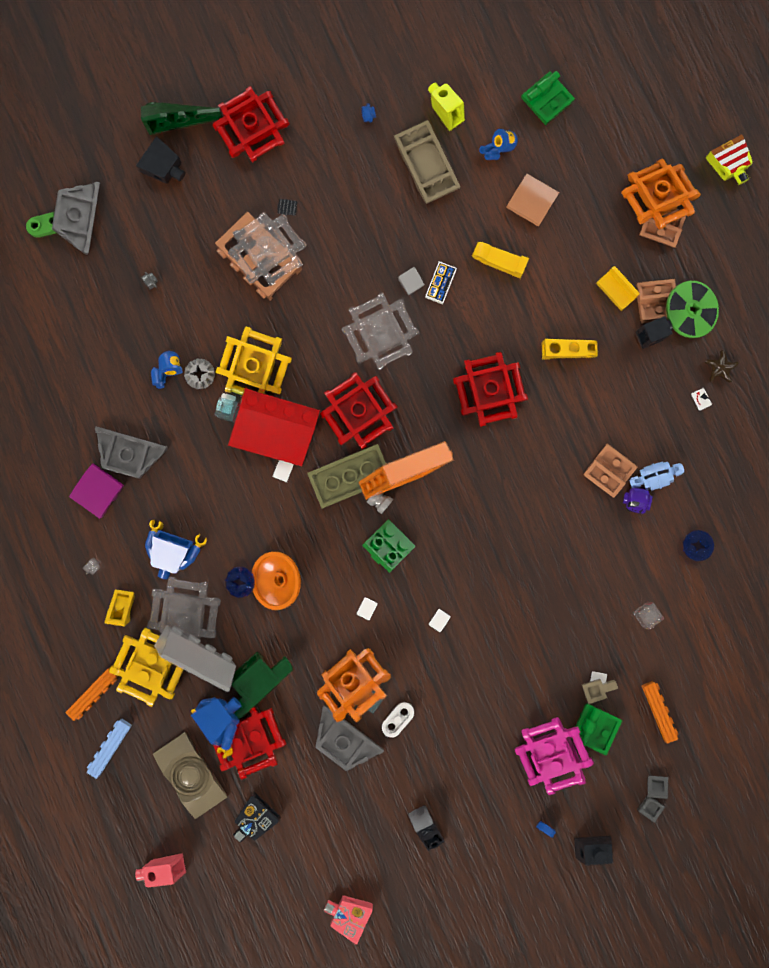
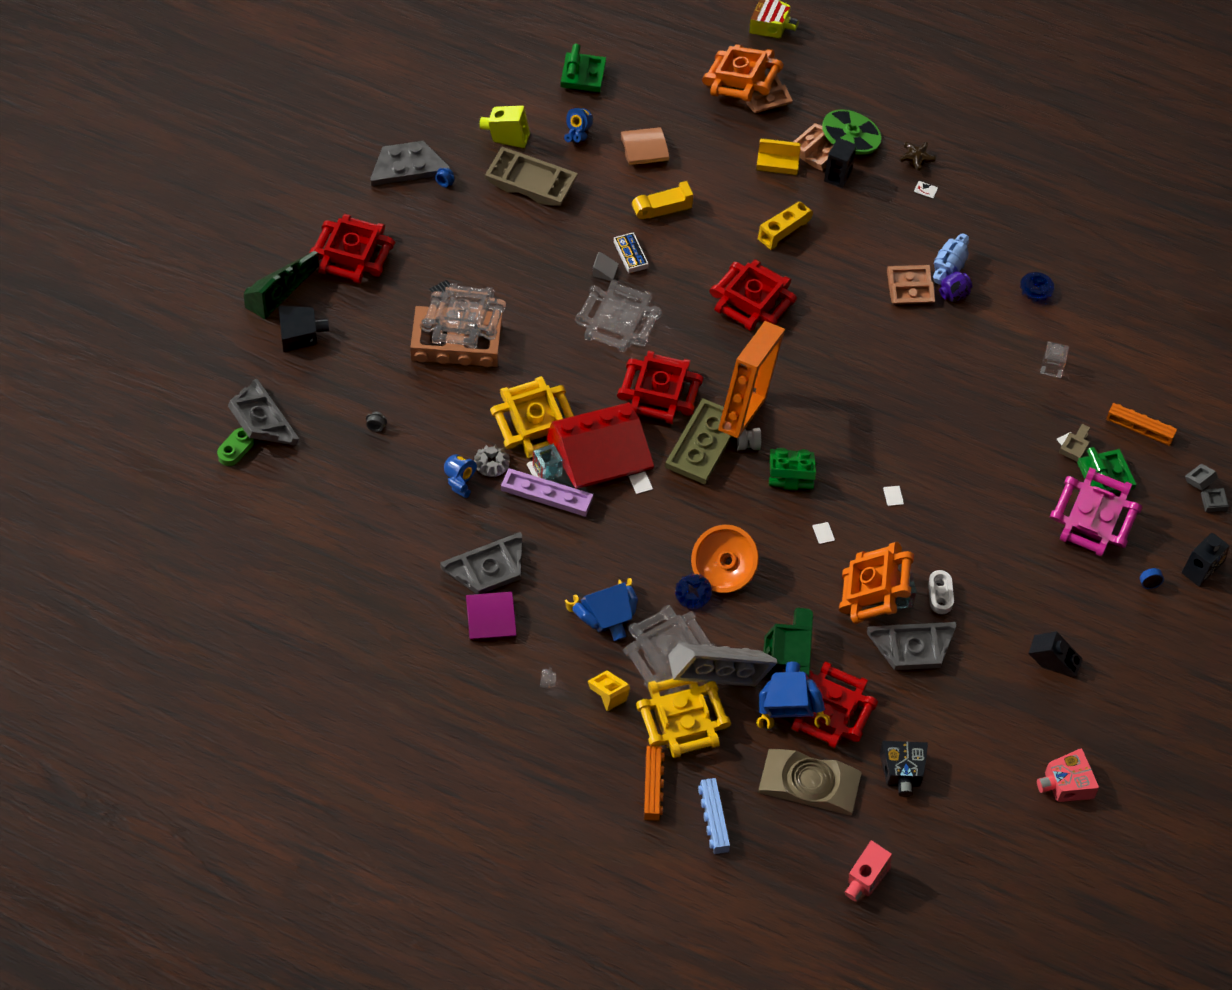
camera: 45 degrees left, 30 degrees down
none -> flat silver wing [370,141,450,186]
none -> lavender plate [501,468,593,517]

